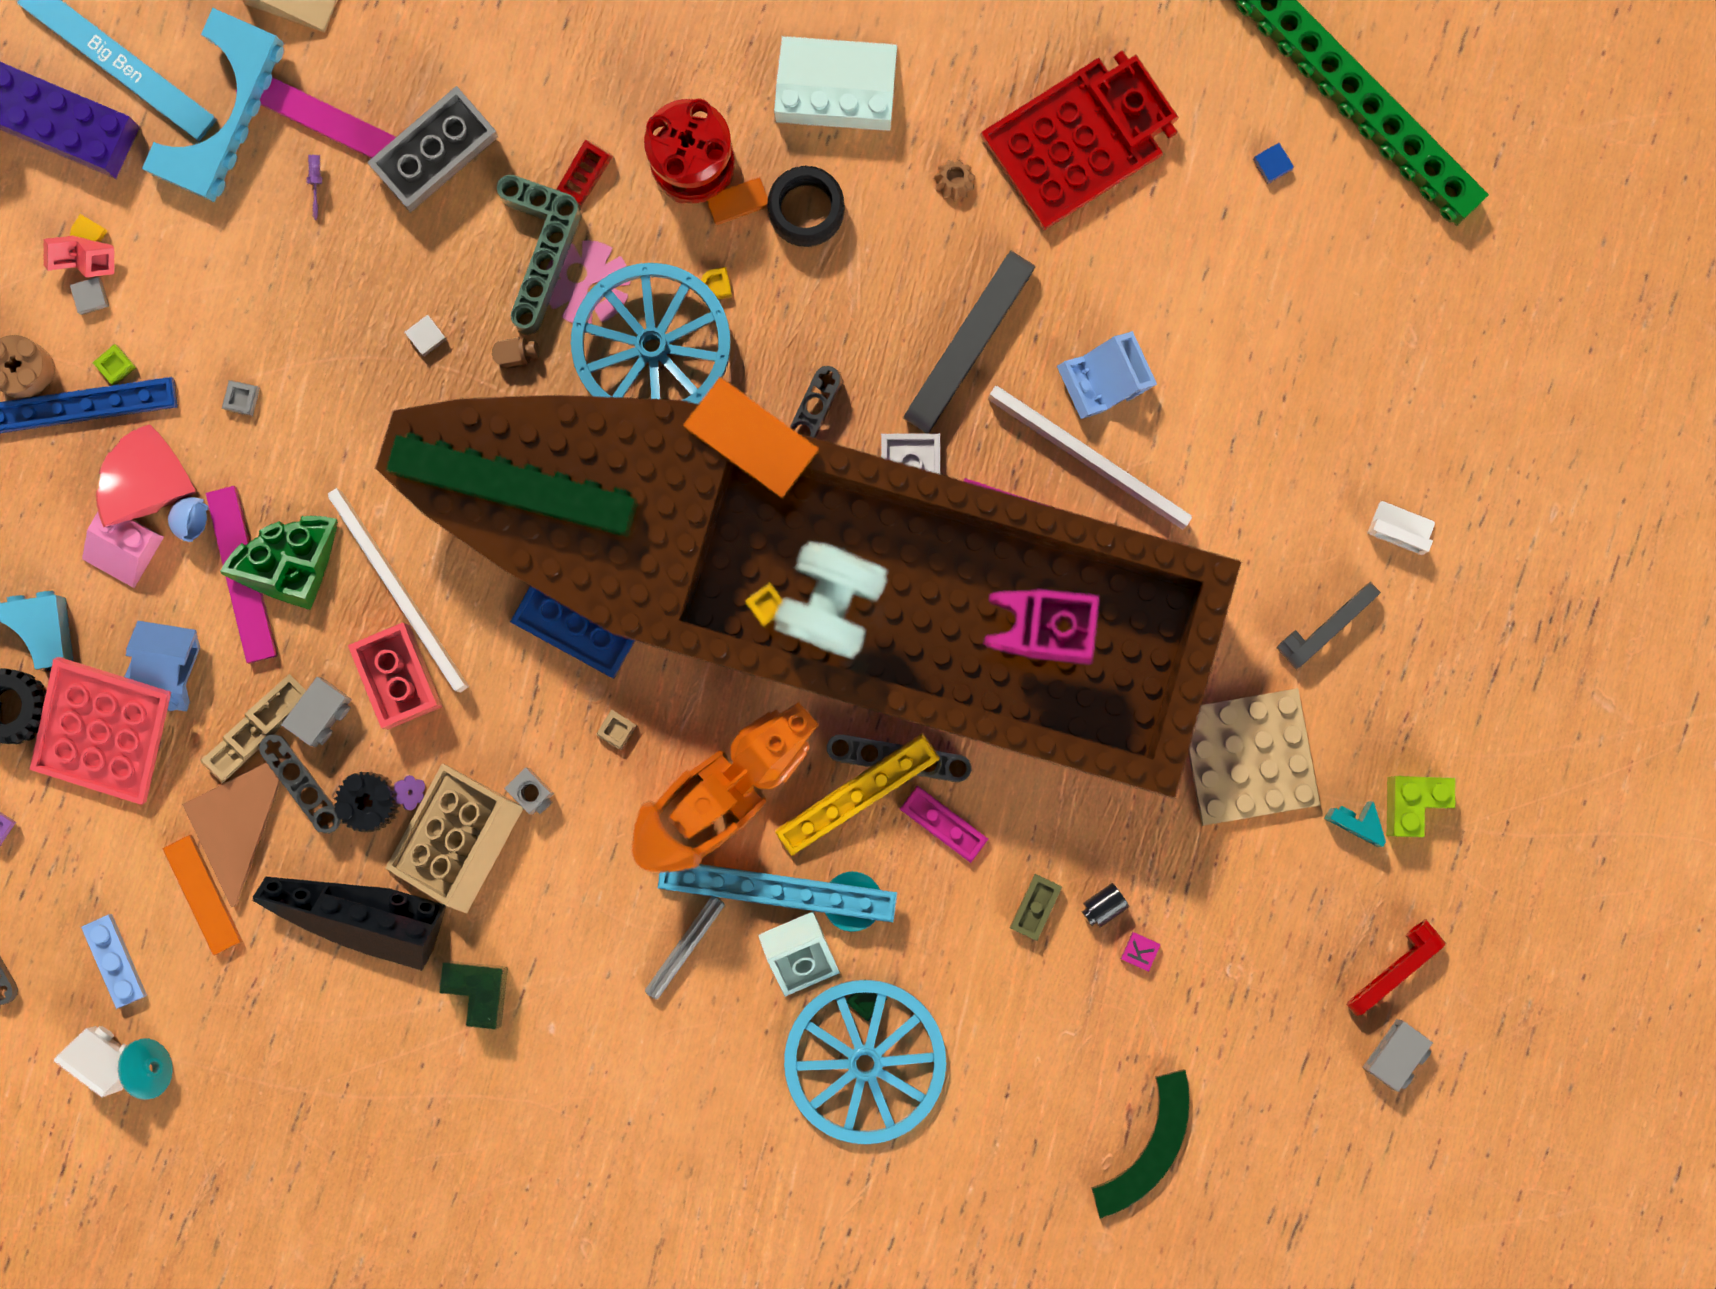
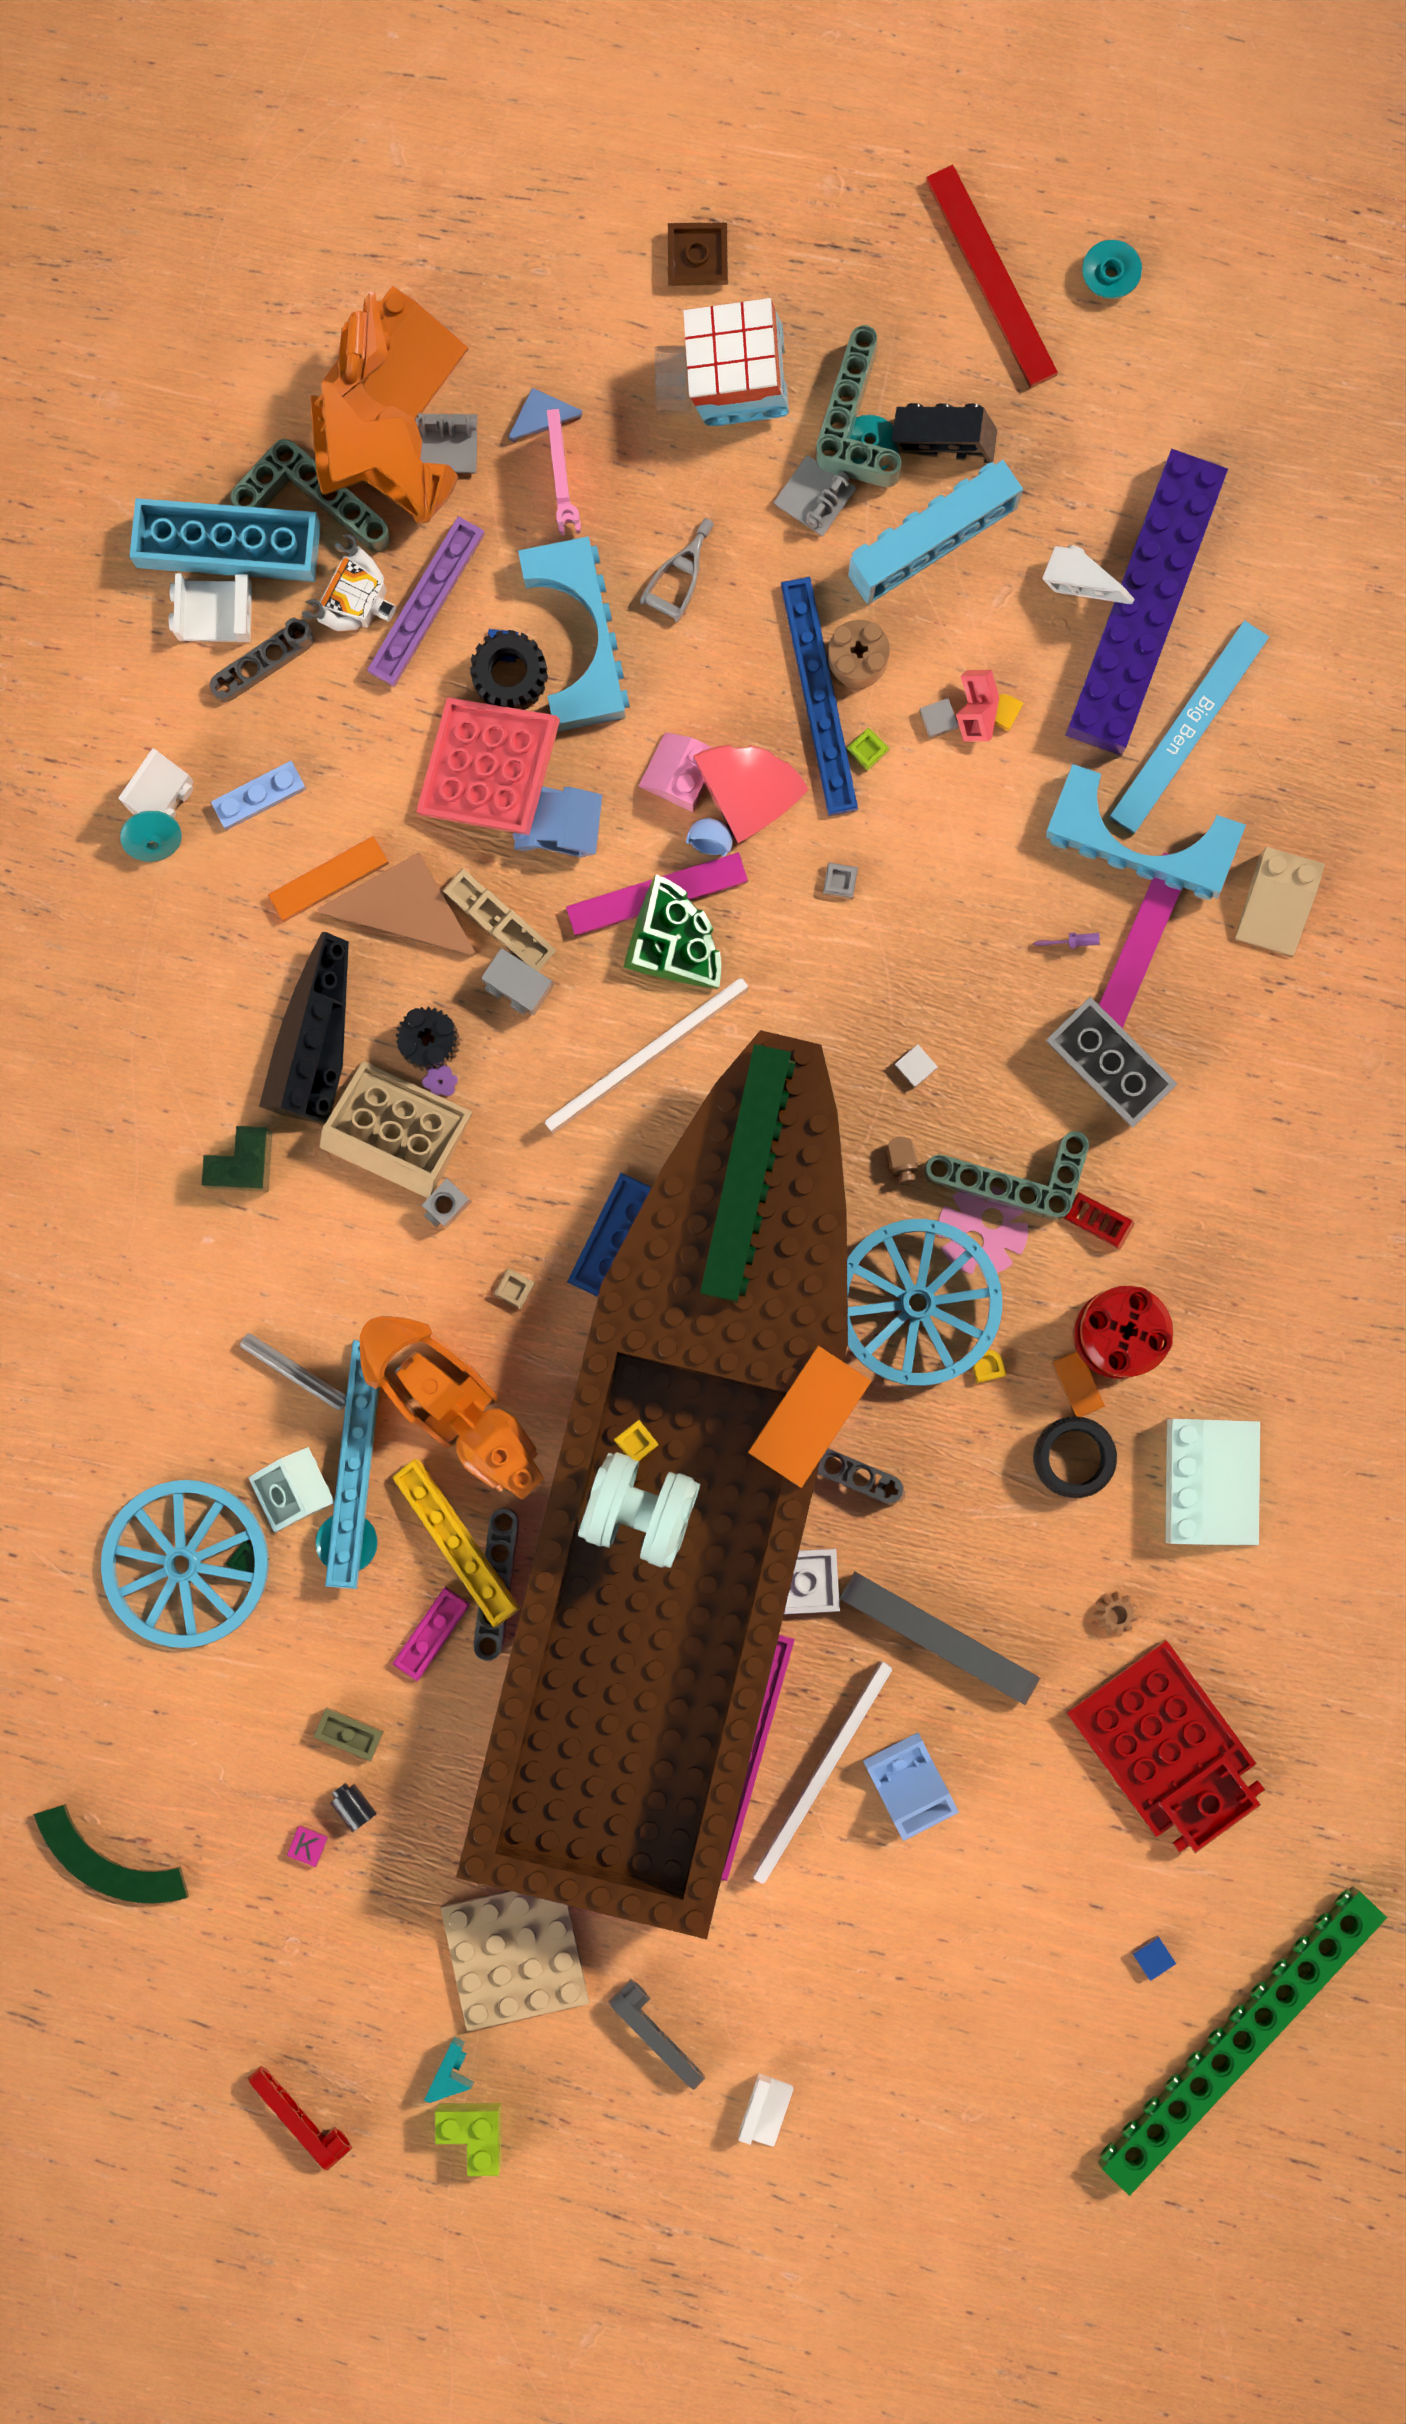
camera: 90 degrees right, 0 degrees up
dark grey beam [259,735,341,834] -> none
coral brick [348,622,443,730] -> none
dark pink brick [984,590,1099,664] -> none
light grey brick [1362,1019,1433,1092] -> none

